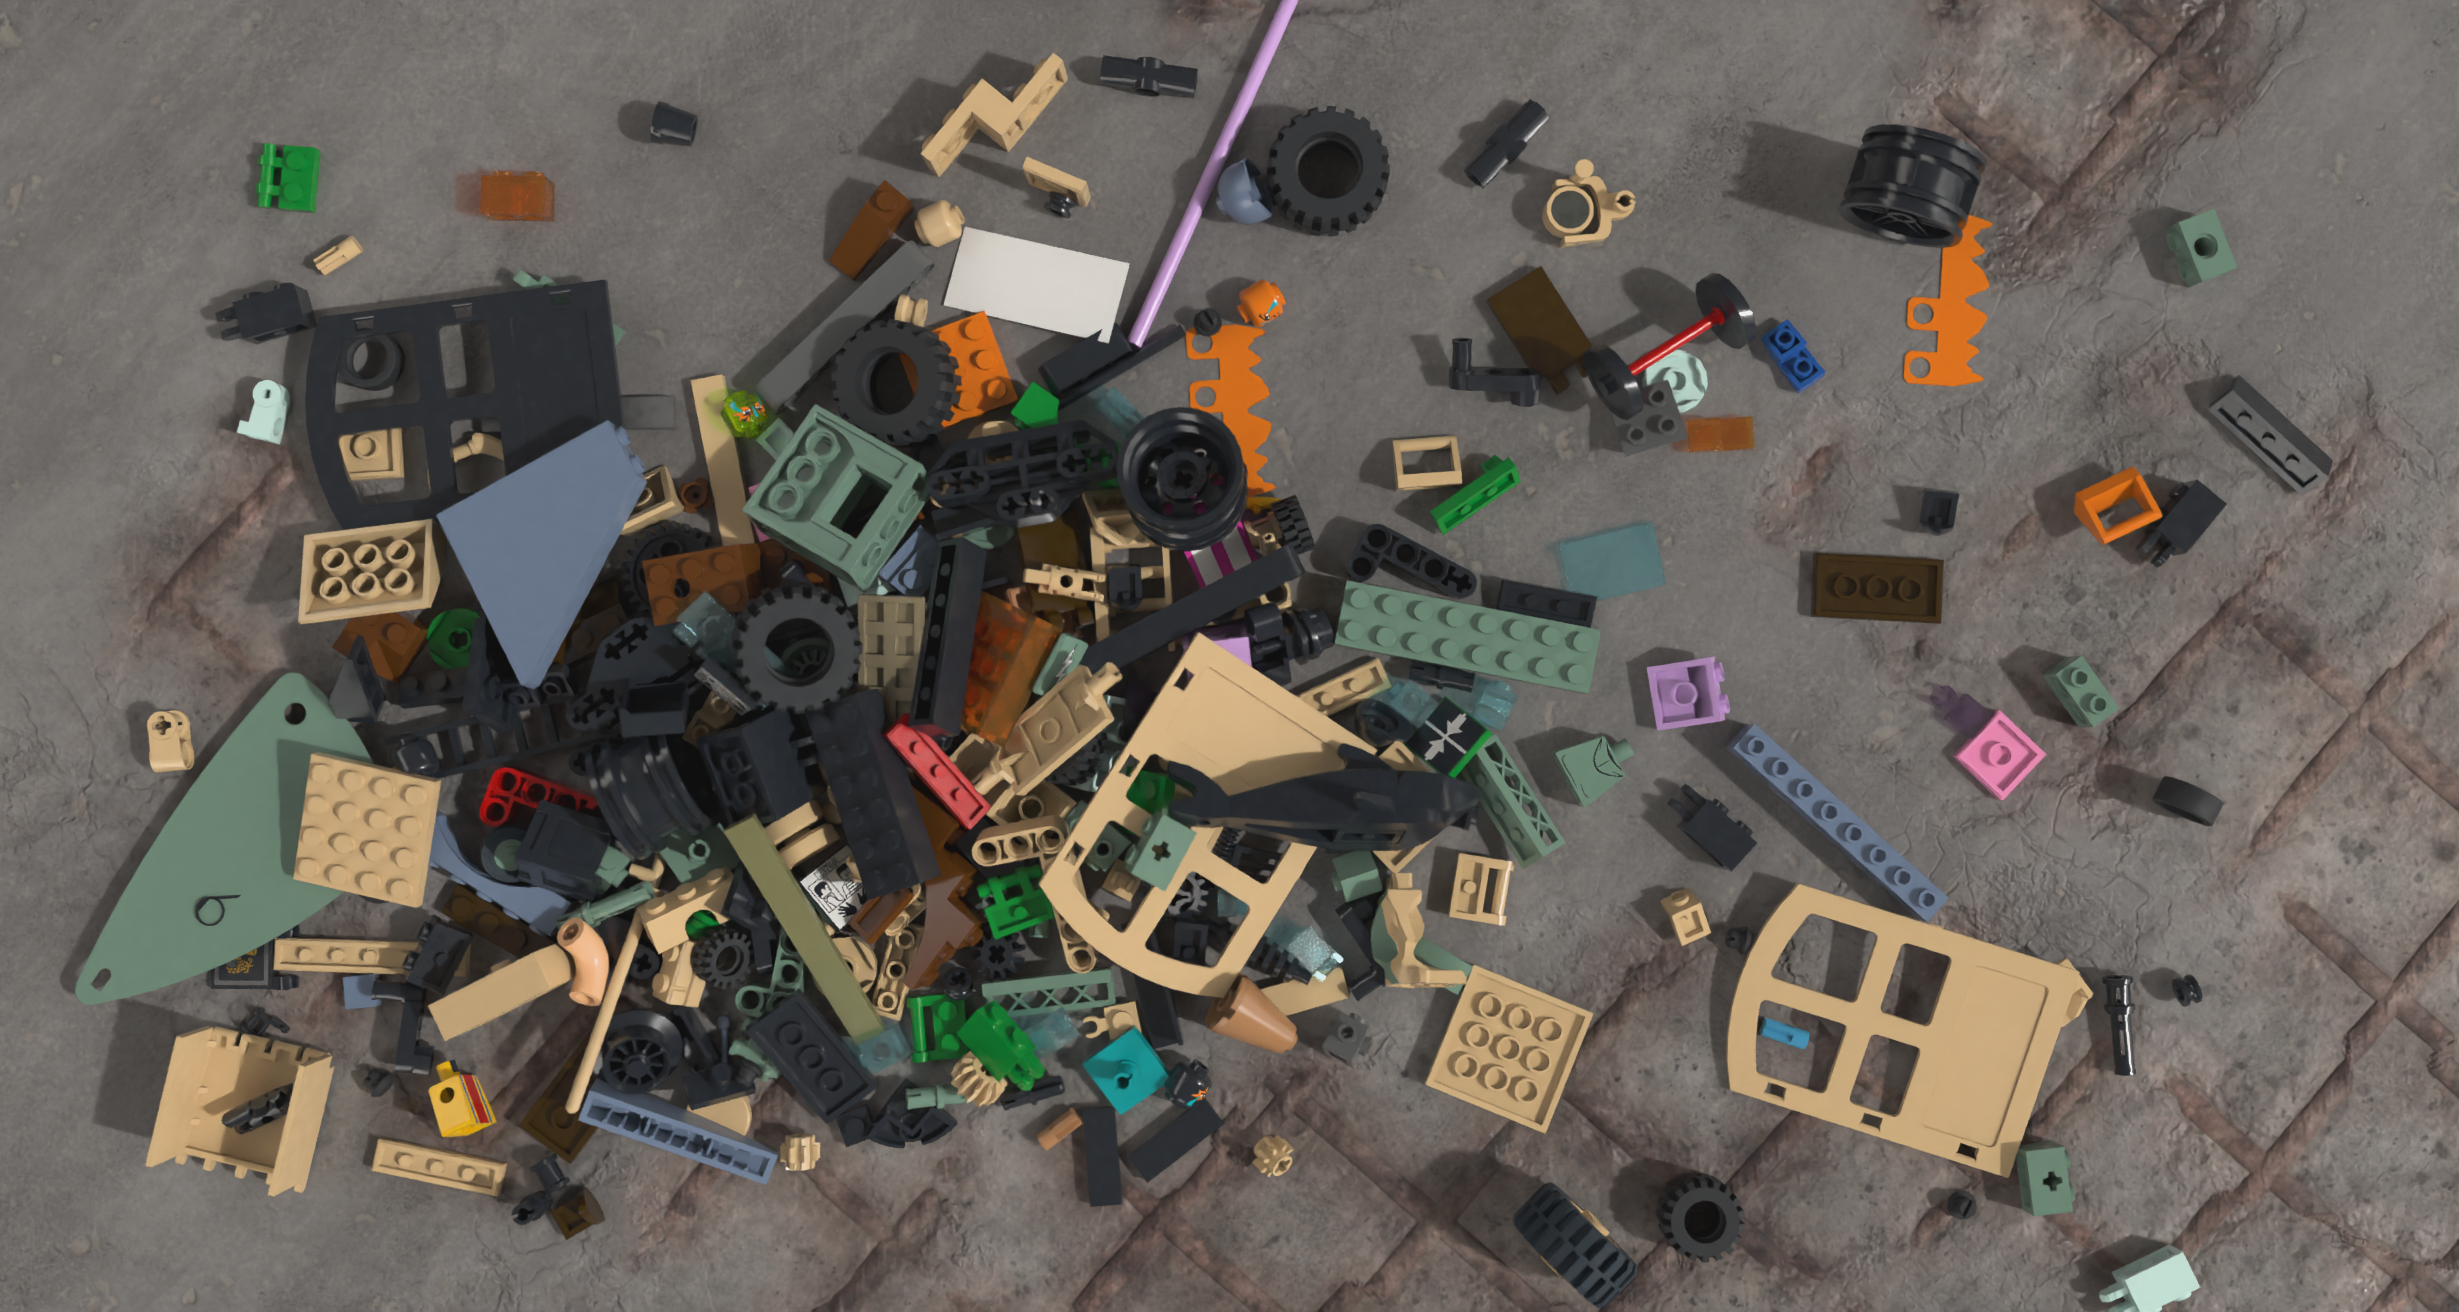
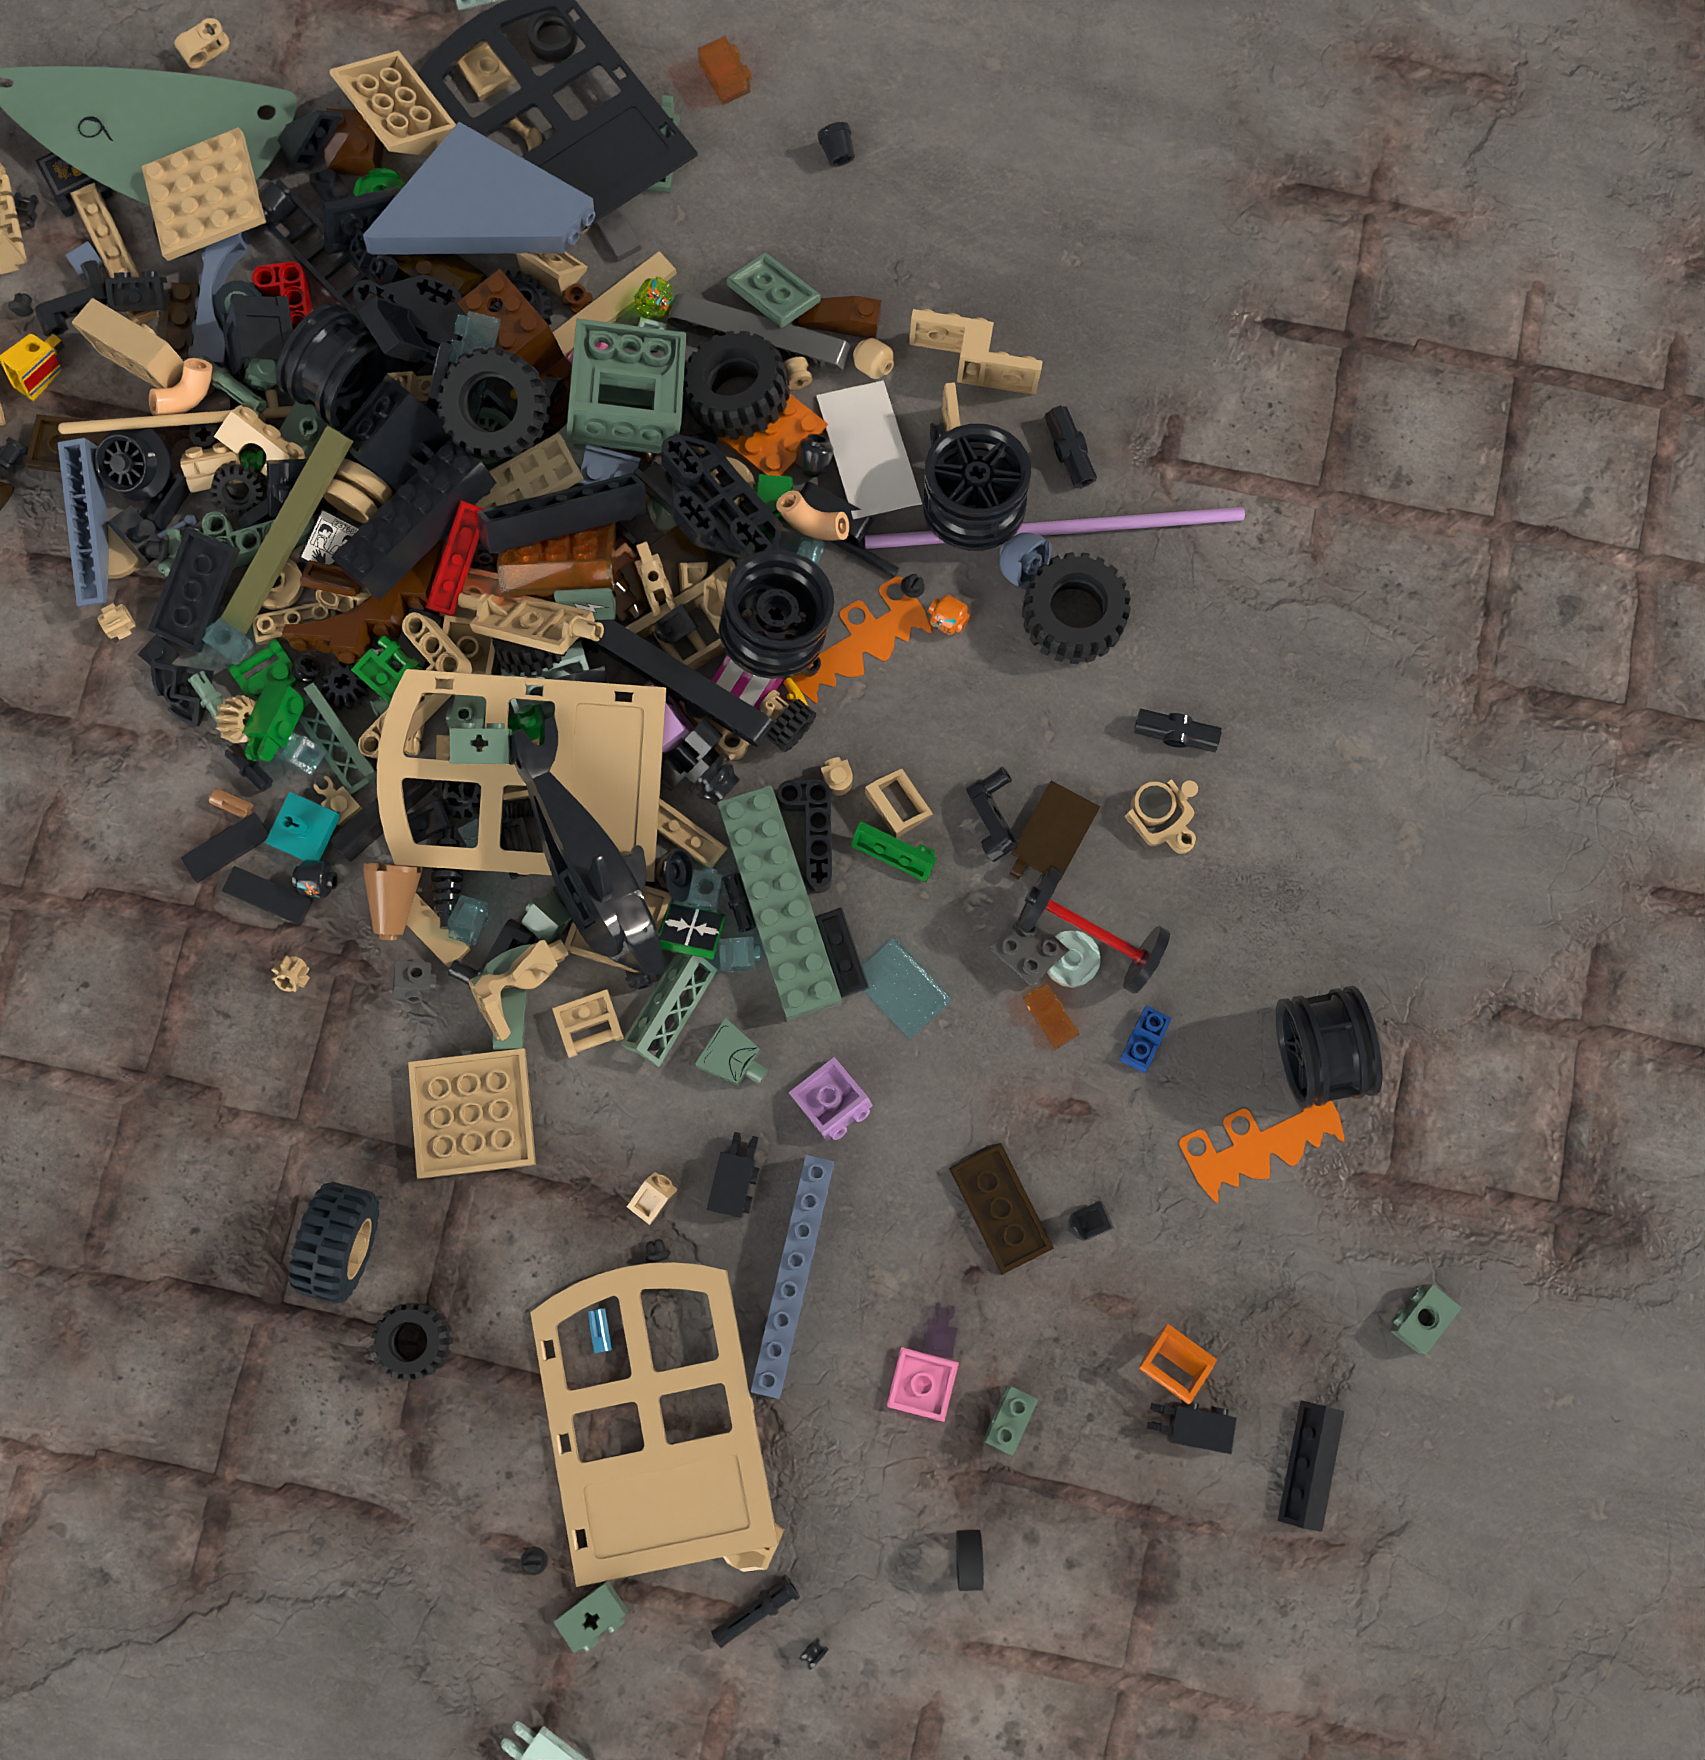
camera: 55 degrees right, 10 degrees down
none -> tan tile [678,562,708,592]
none -> sand green tile [726,252,820,328]
none -> light nougat cylinder [776,490,849,541]
none -> black head [796,434,834,477]
none -> tan plate [821,757,853,796]
none -> black wheel [923,424,1031,551]

